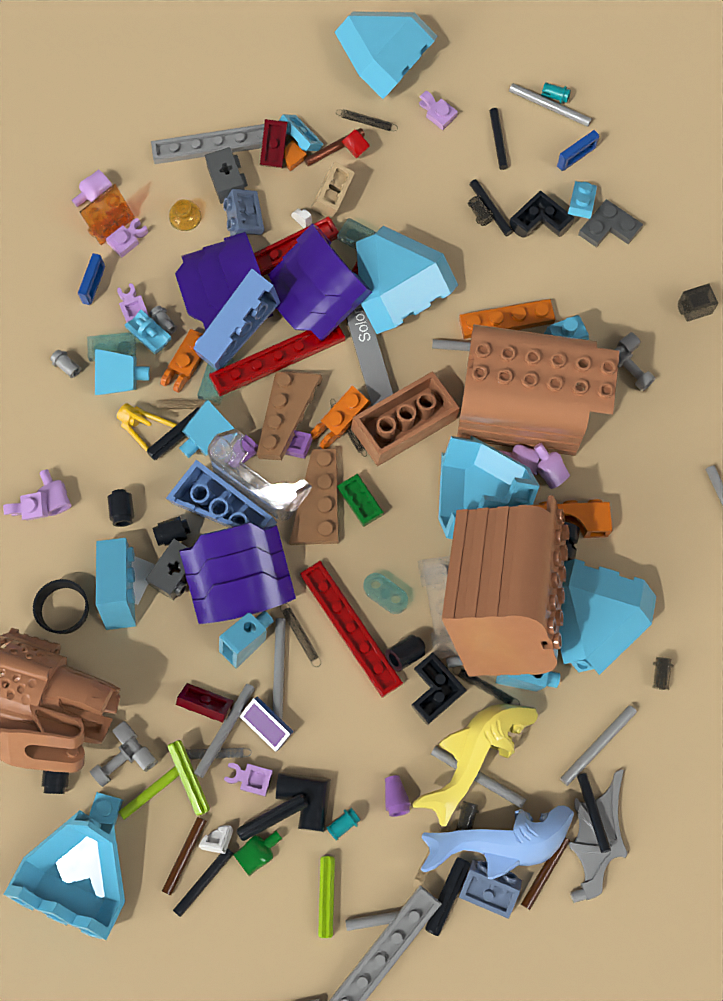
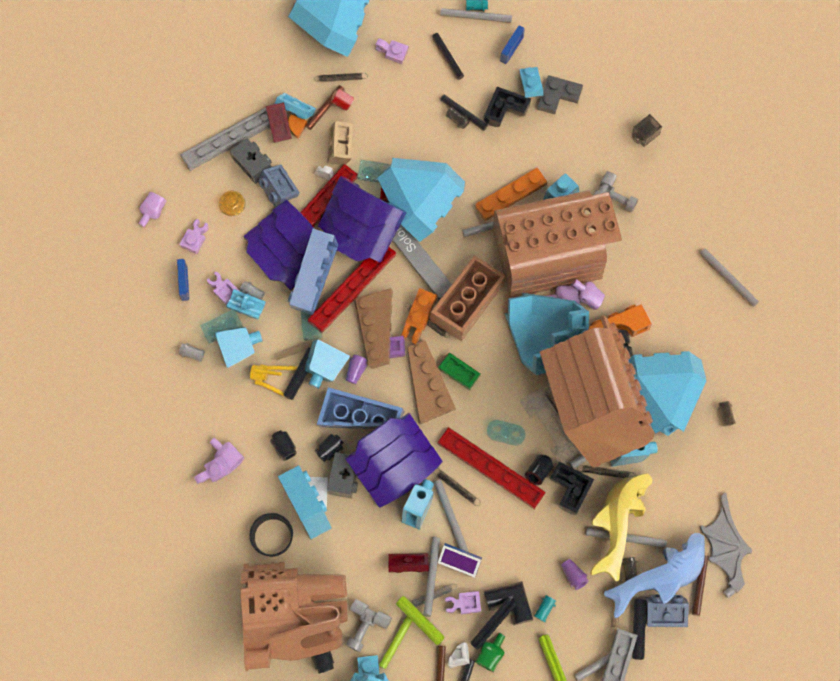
camera: 20 degrees left, 0 degrees up
clear orange hinge [80,184,135,245] -> none
orange hinge [160,329,203,393] -> none
clear windscreen [208,429,313,521] -> none
light grey bar [560,705,637,786] -> none
black bar [577,773,611,853] -> none

